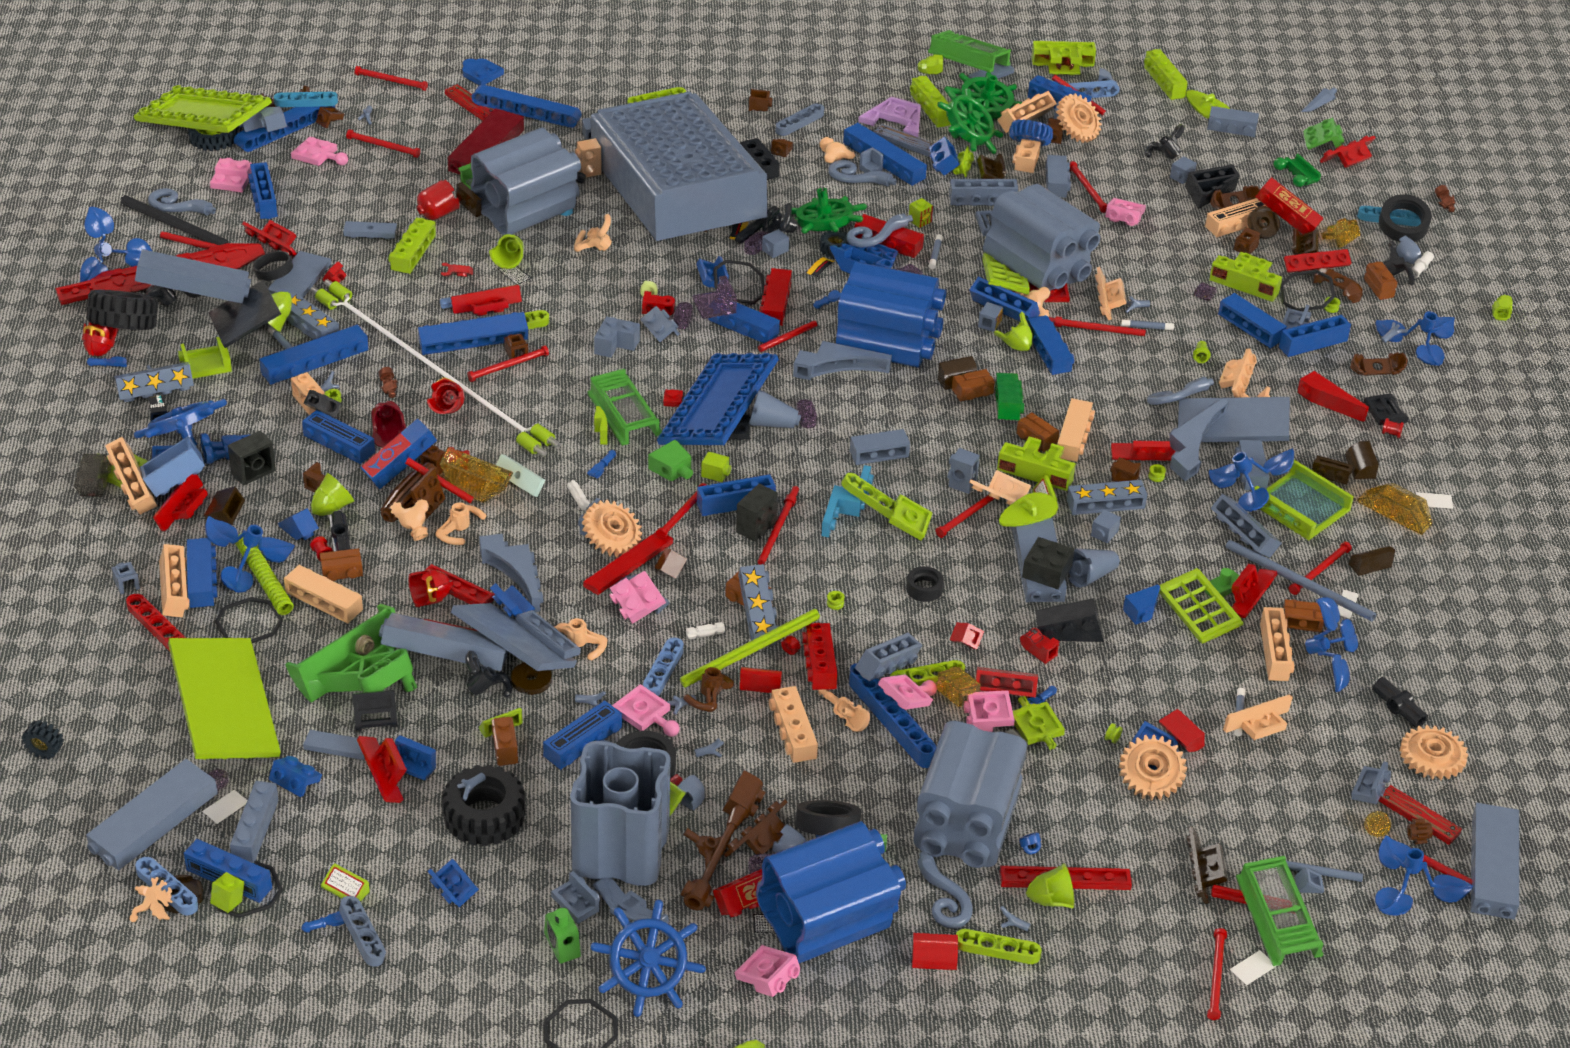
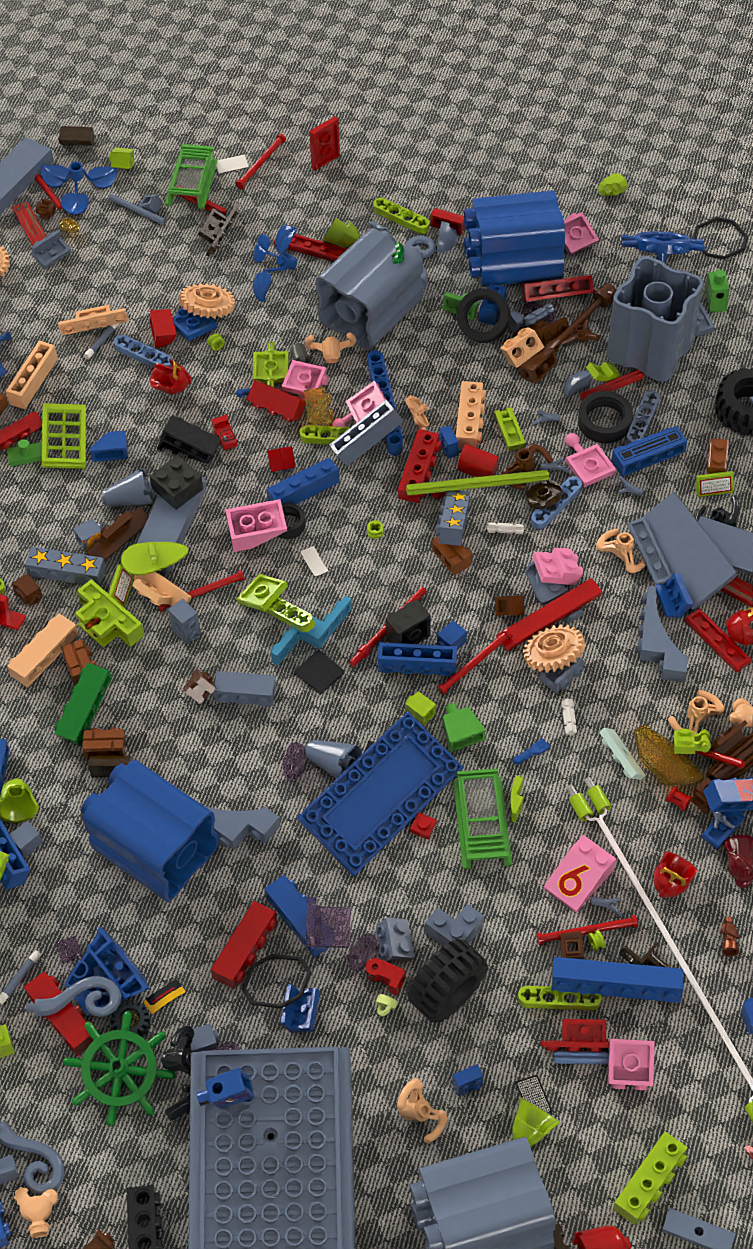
camera: 155 degrees left, 15 degrees up
red plate [441,263,473,277] -> none
red bar [758,320,817,352] -> none
blue piece [813,290,841,309] -> none
none -> dark brown brick [58,126,95,146]
none -> reddish brown bracket [87,507,149,562]
none -> lime brick [109,147,134,169]
none -> medium blue beam [114,335,172,368]
none -> red helmet [150,358,192,395]
none -> brick [183,668,216,704]
none -> blue torso [197,1068,255,1108]
none -> bright pink slope [225,499,287,552]
none -> blue plant [253,225,298,302]
none -> blue brick [266,457,340,504]
none -> black piece [294,649,345,695]
none -> white sticker [301,546,328,576]
none -> red tile [309,116,340,170]
none -> green piece [391,241,405,264]
none -> black tyre [407,939,488,1023]
none -> sand blue brick [437,221,458,253]
none -> blue brick [437,620,467,650]
none -> blue piece [439,425,459,459]
none -> blue piece [452,1064,483,1096]
none -> lime plate [493,407,526,451]
none -> light nougat brick [500,327,544,368]
none -> sand blue axle [524,303,554,325]
none -> dark brown tile [526,480,563,509]
none -> bright pink slope [544,835,616,913]
none -> lime bush [588,930,606,952]
none -> sand blue bar [591,897,622,917]
none -> bright pink plate [608,1039,655,1090]
none -> dark brown bracket [619,941,669,967]
none -> lime plate [674,729,711,754]

